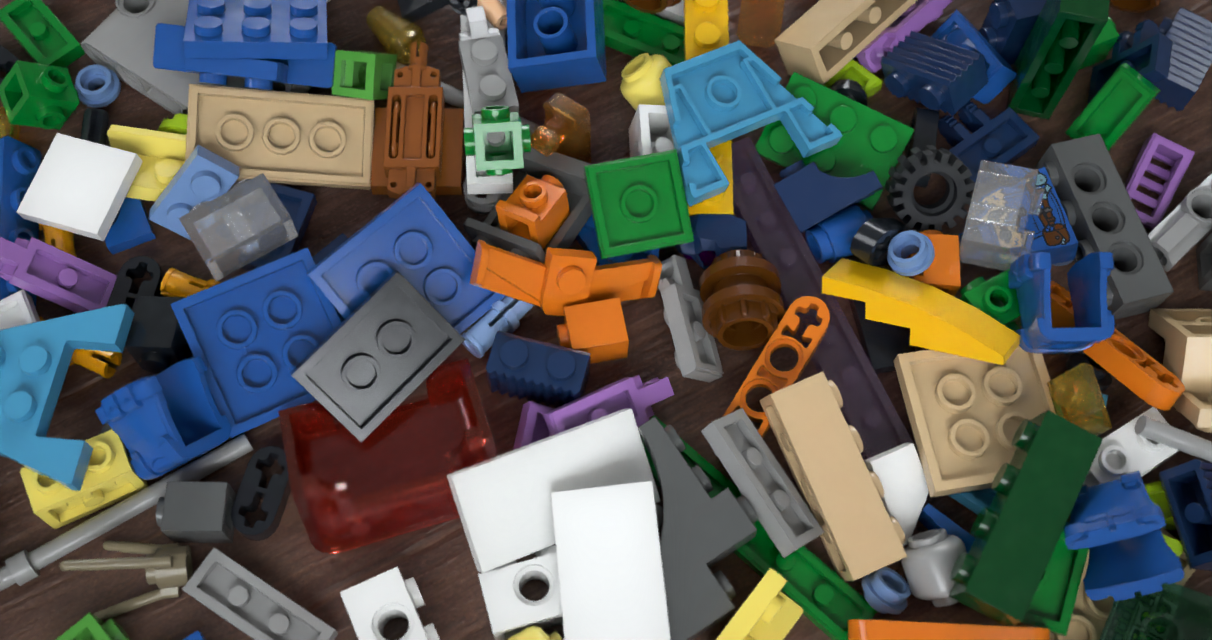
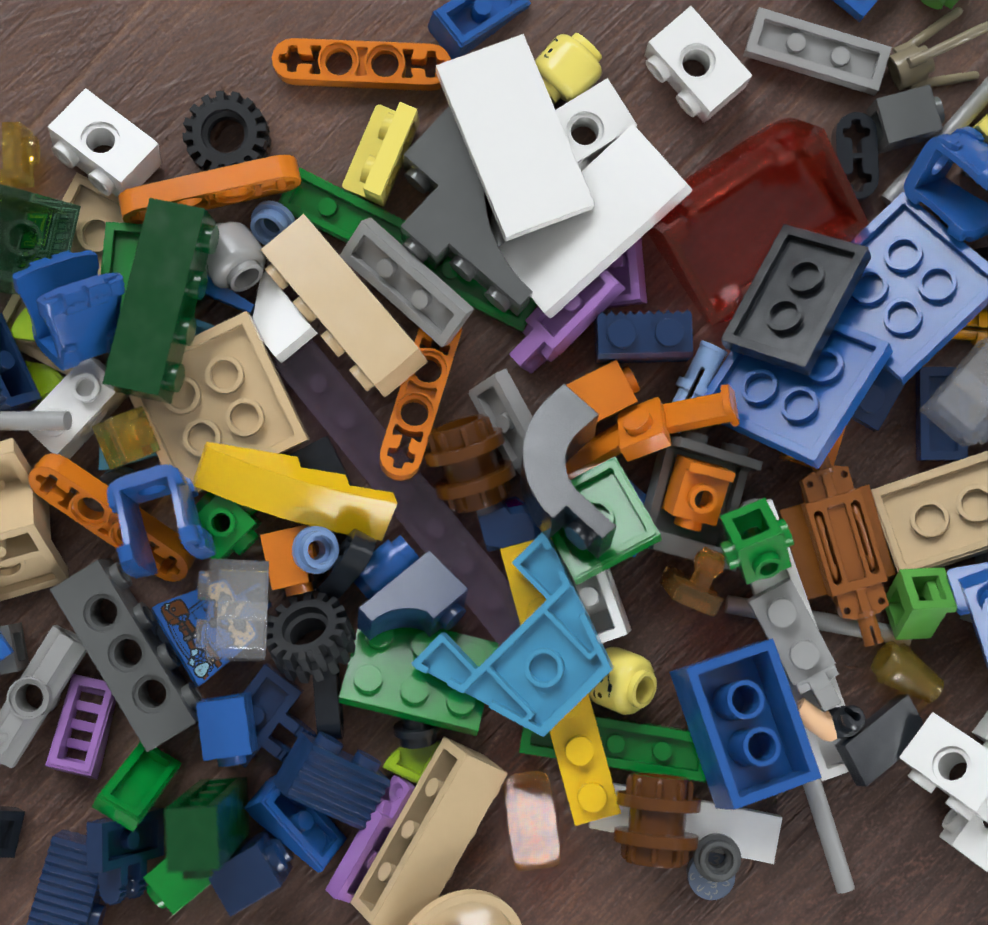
camera: 165 degrees right, 20 degrees up
none -> blue brick [196,692,258,767]
none -> arch [520,384,616,559]

